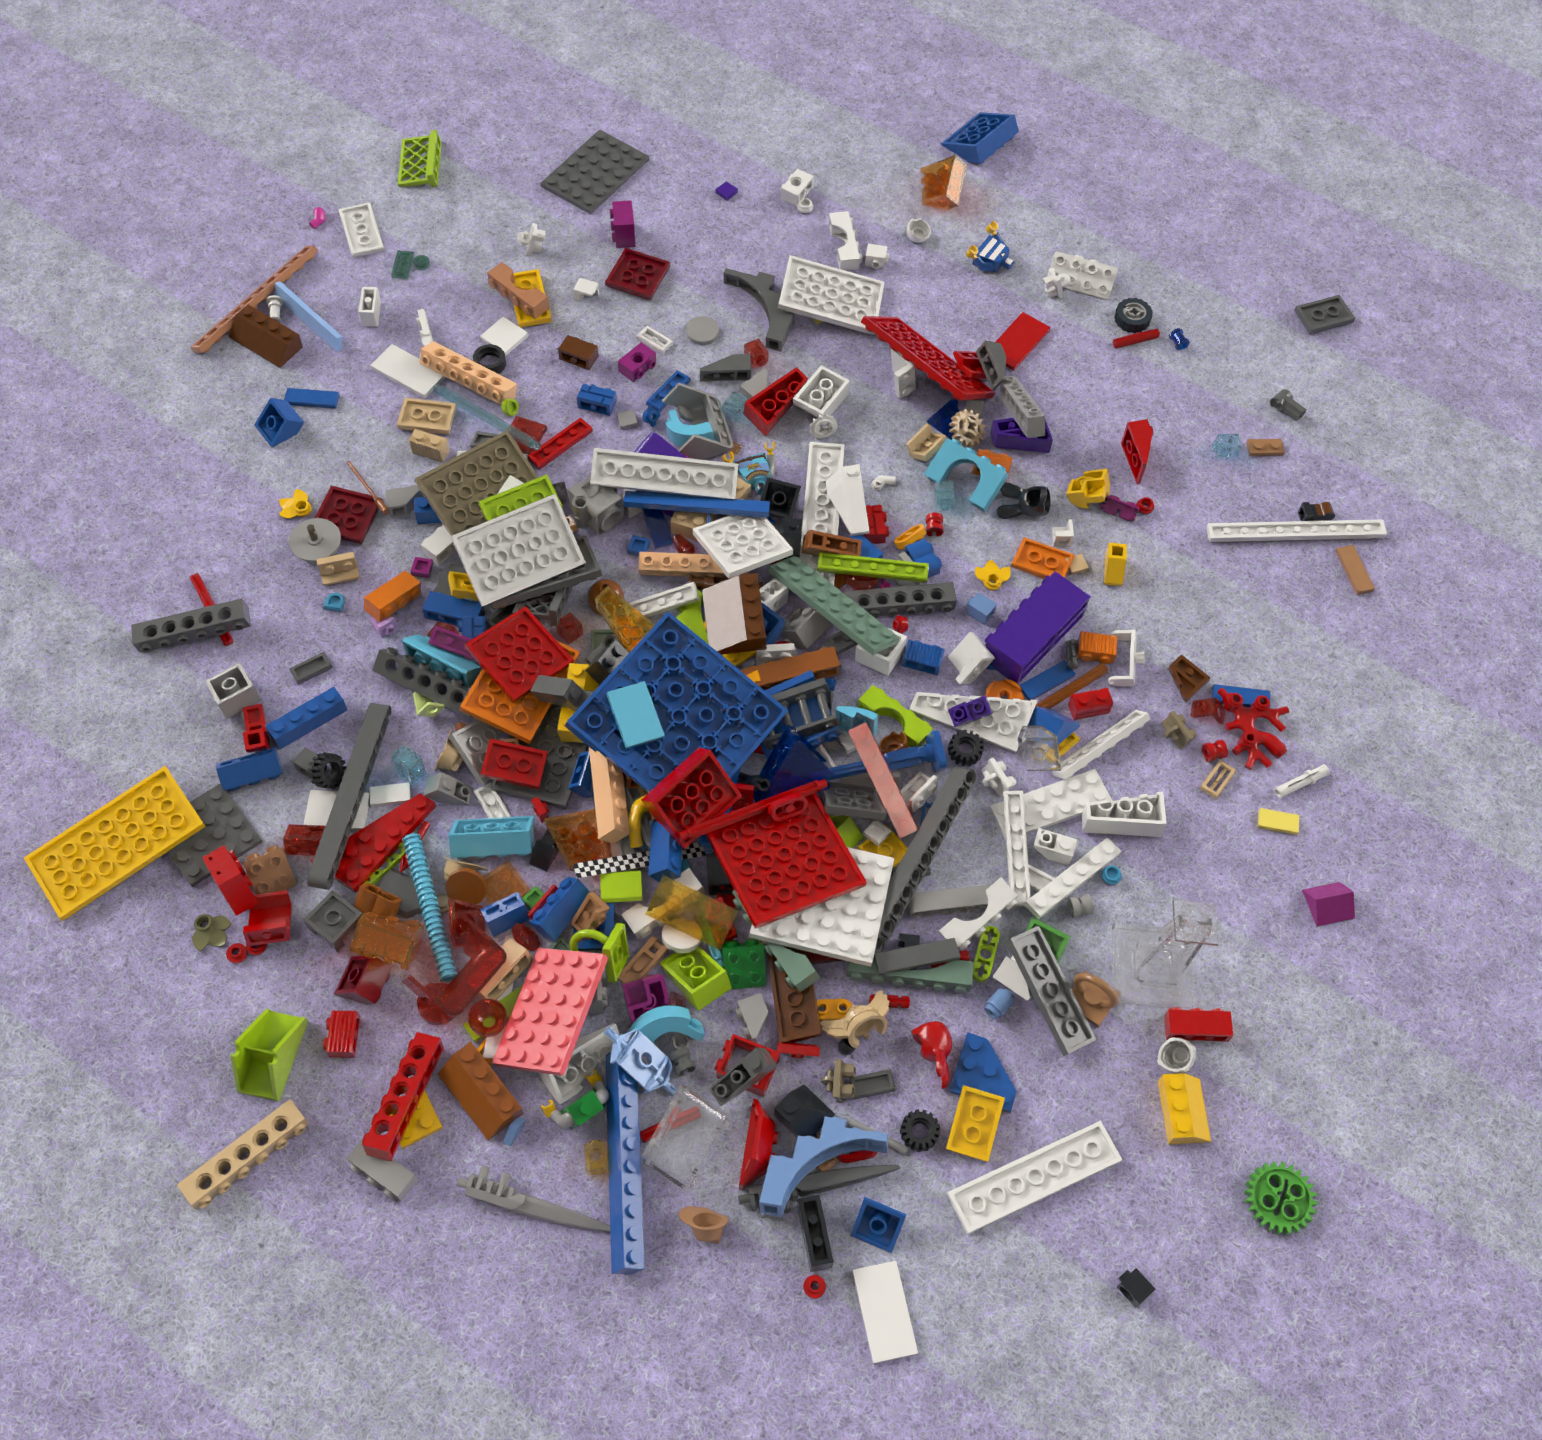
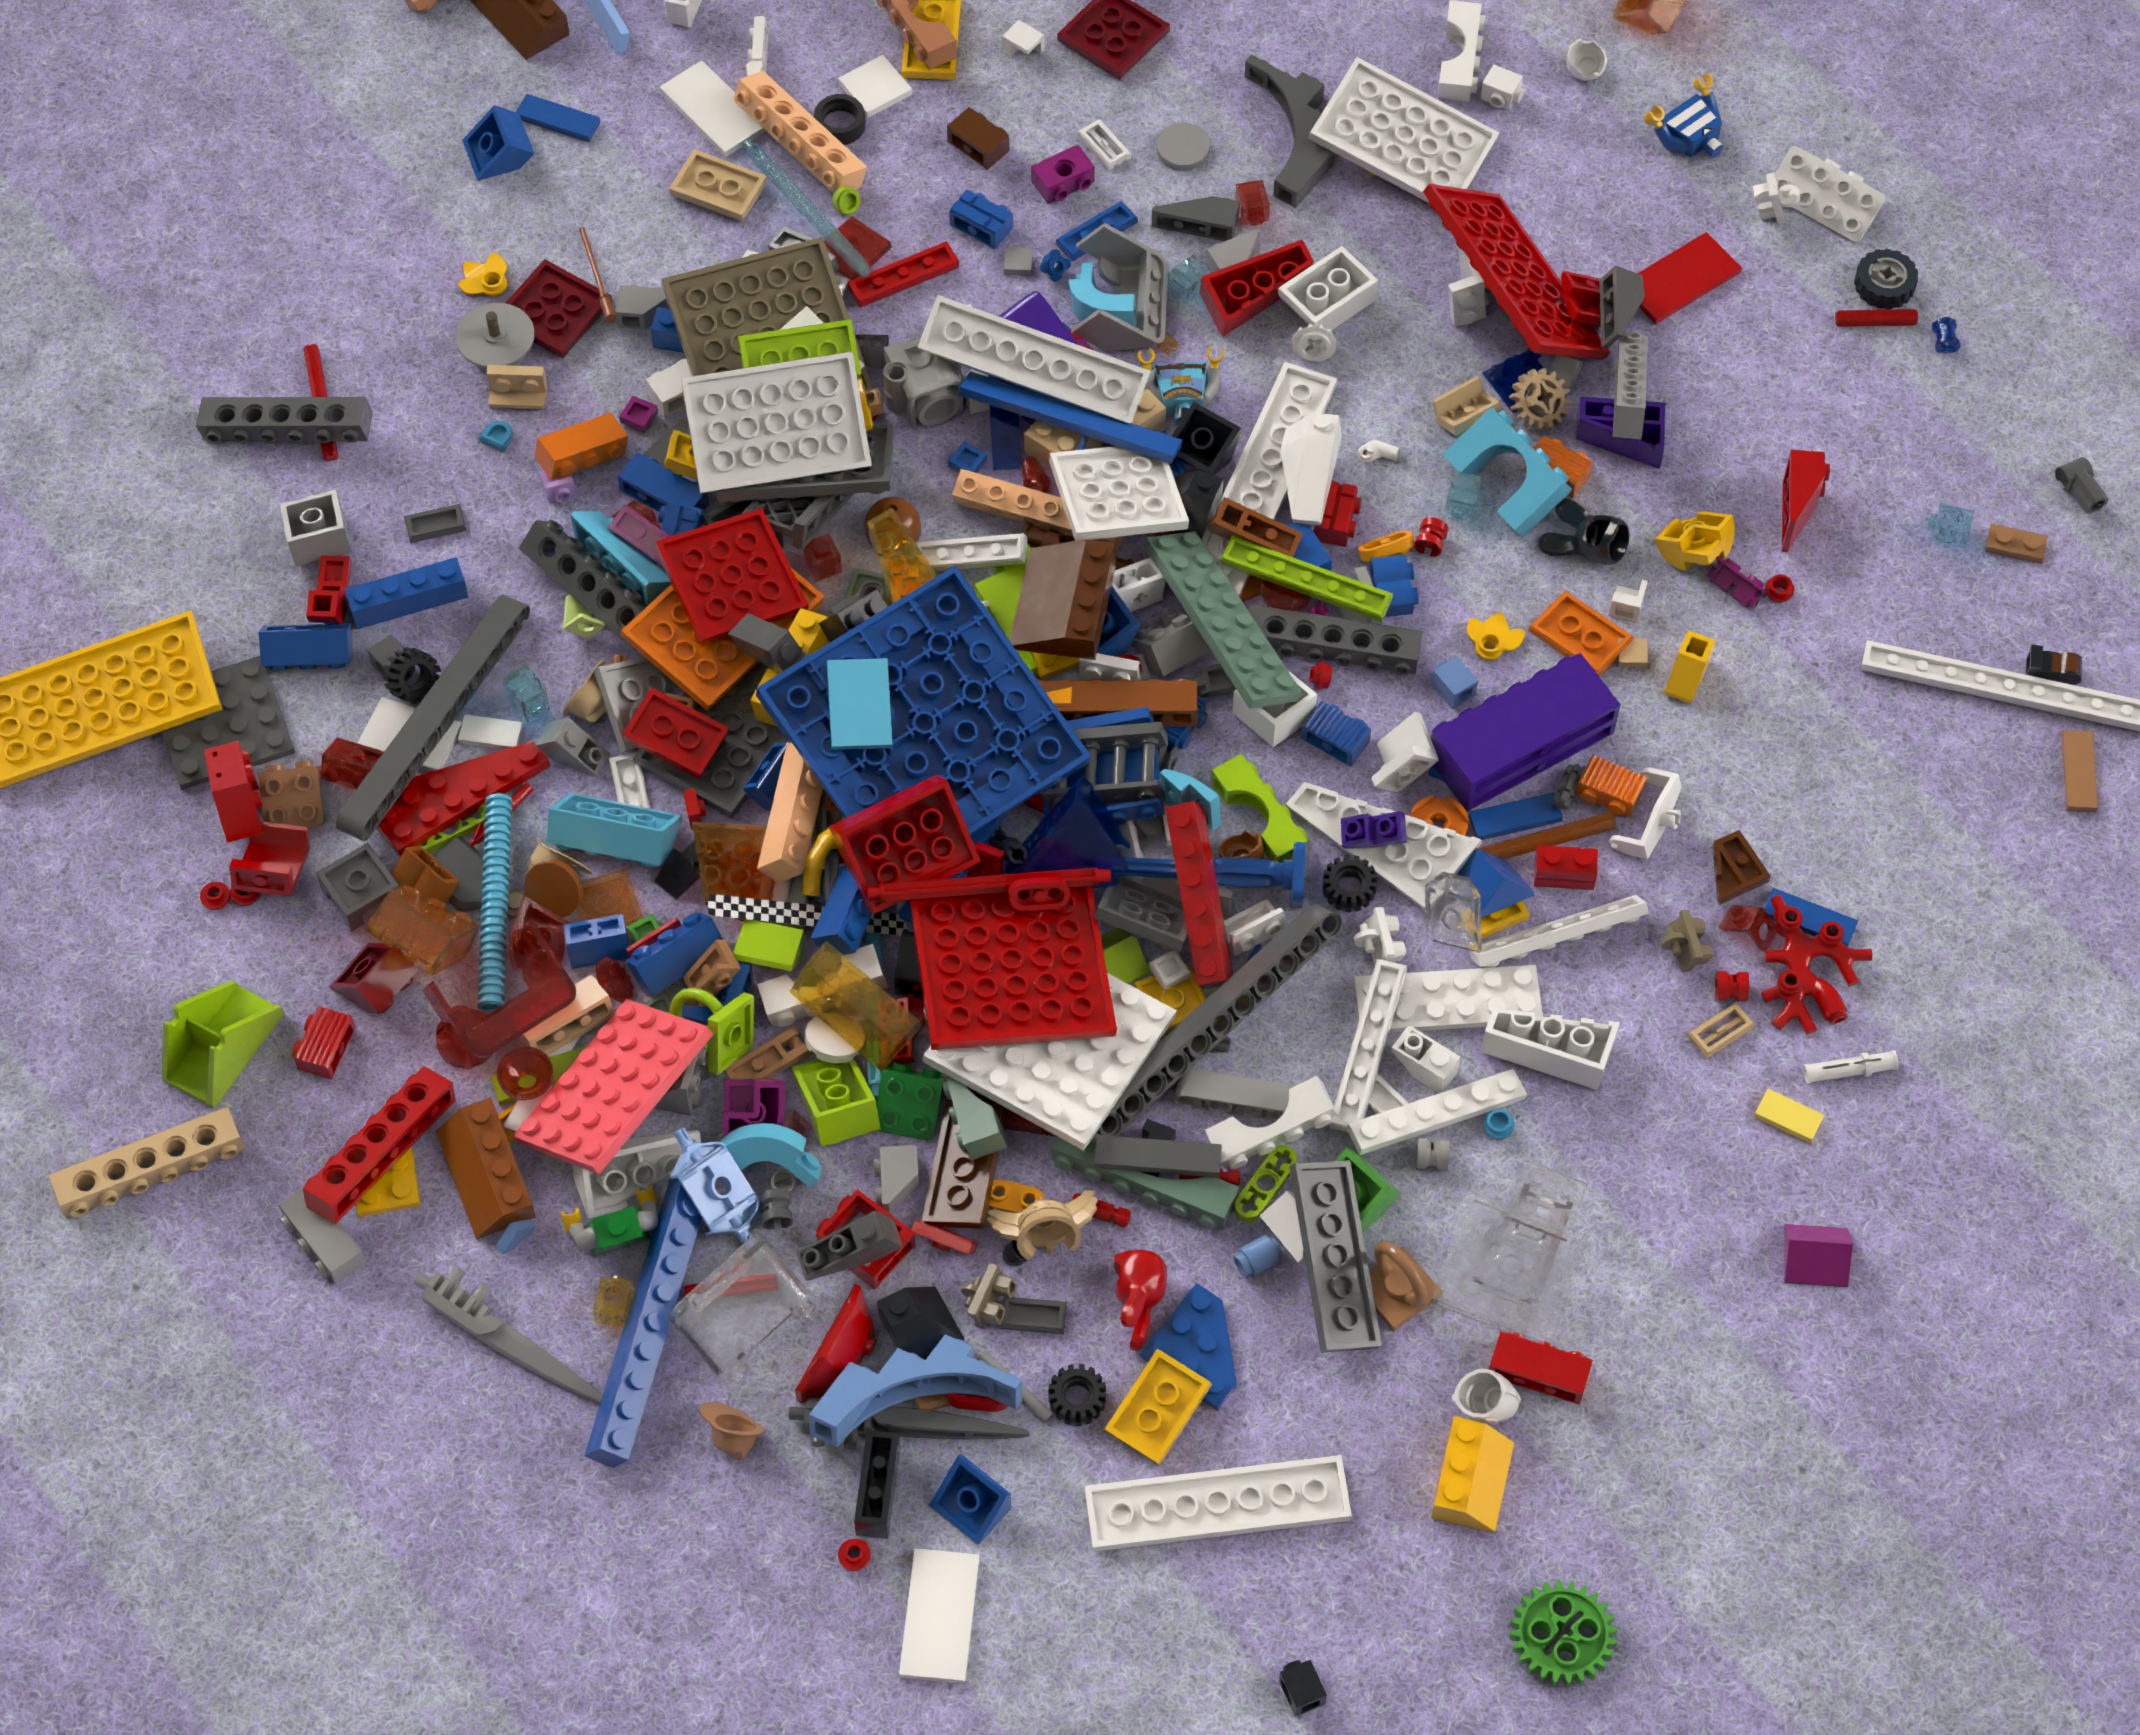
camera: 20 degrees right, 0 degrees up
olive plate [192,914,231,951] -> none
tan brick [409,429,450,463] -> none

